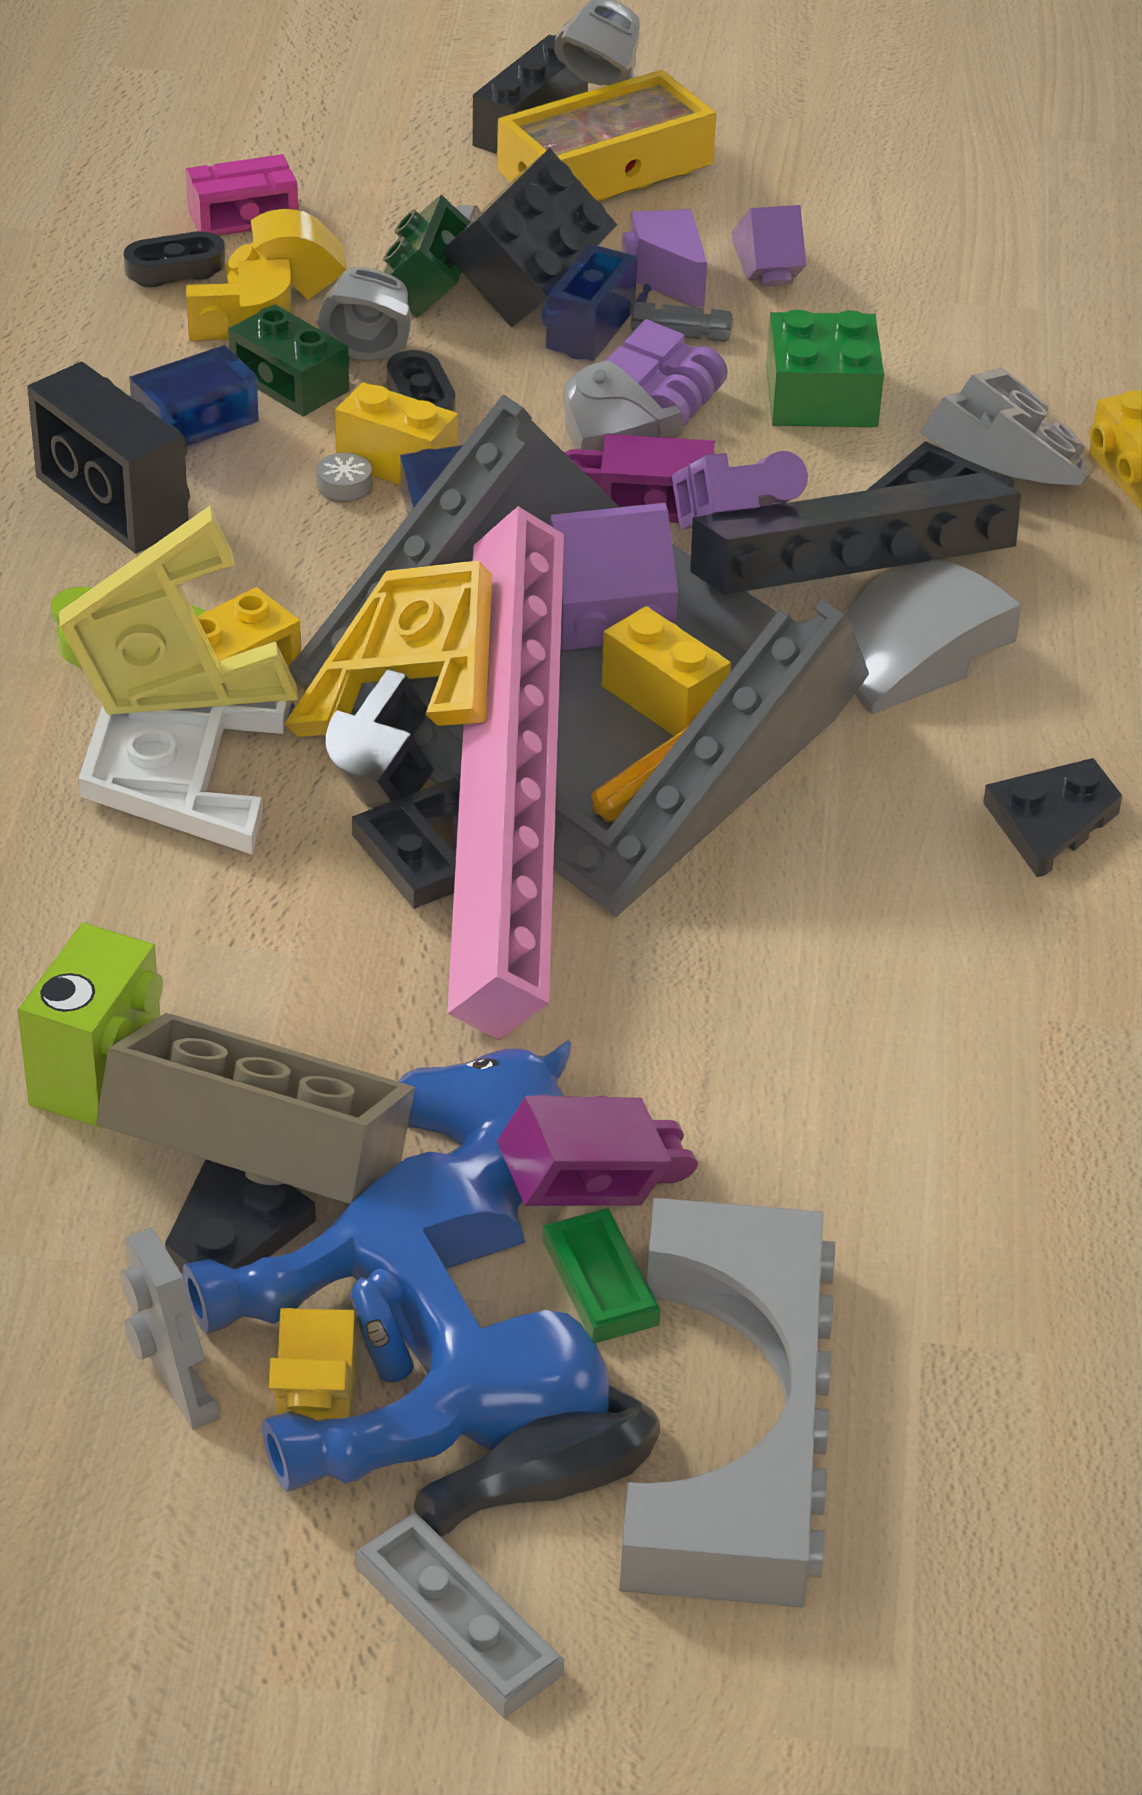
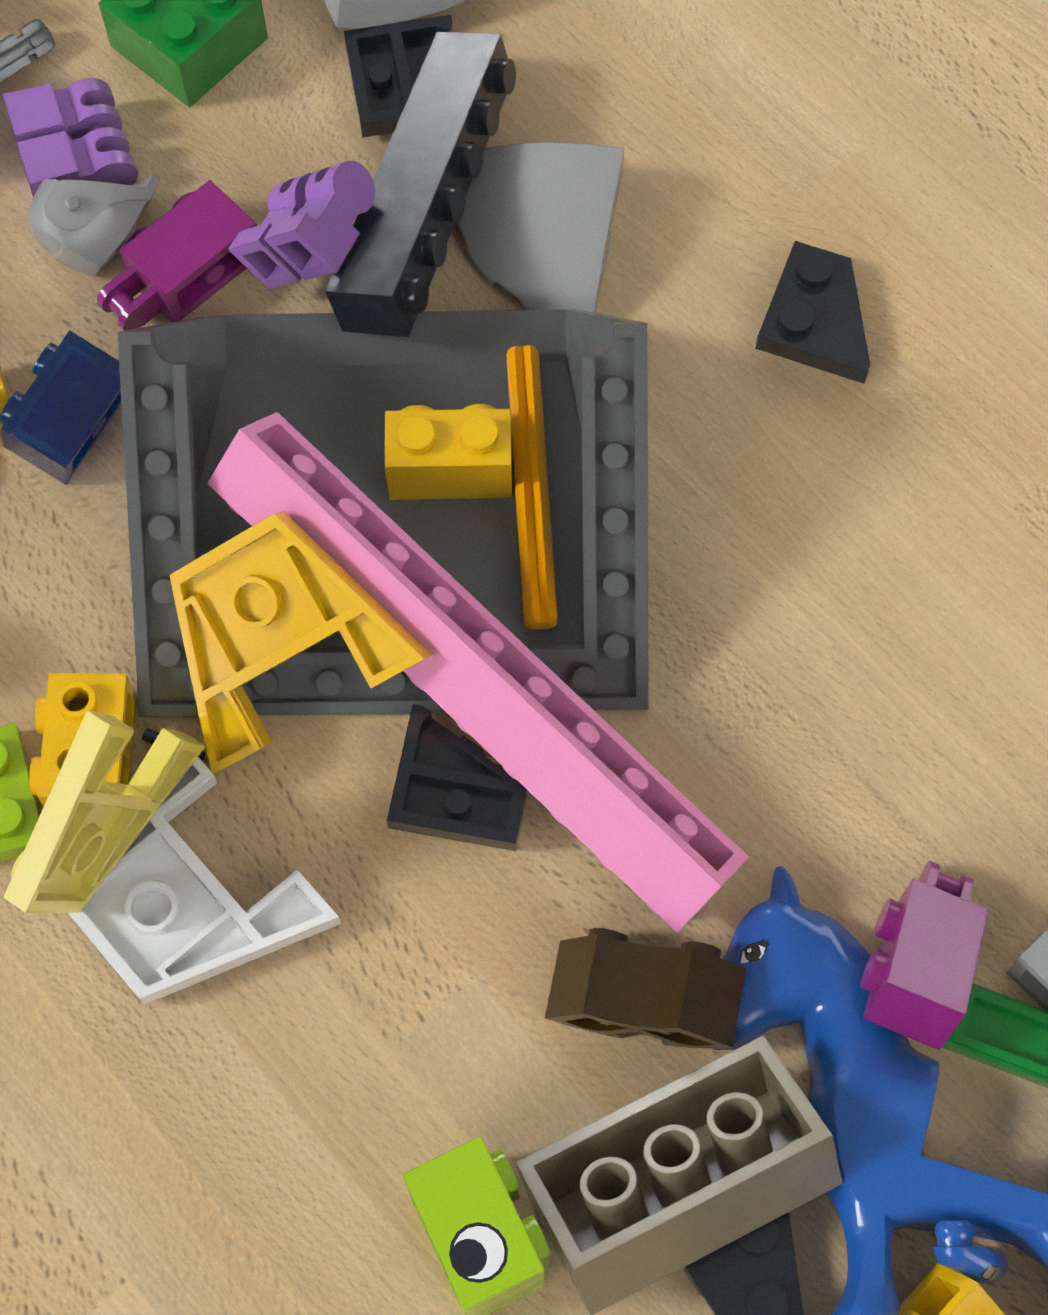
camera: 45 degrees left, 25 degrees up
black brick [326,669,434,808] -> none
medium lavender slope [550,503,678,650] -> none
none -> dark brown brick [545,928,746,1048]

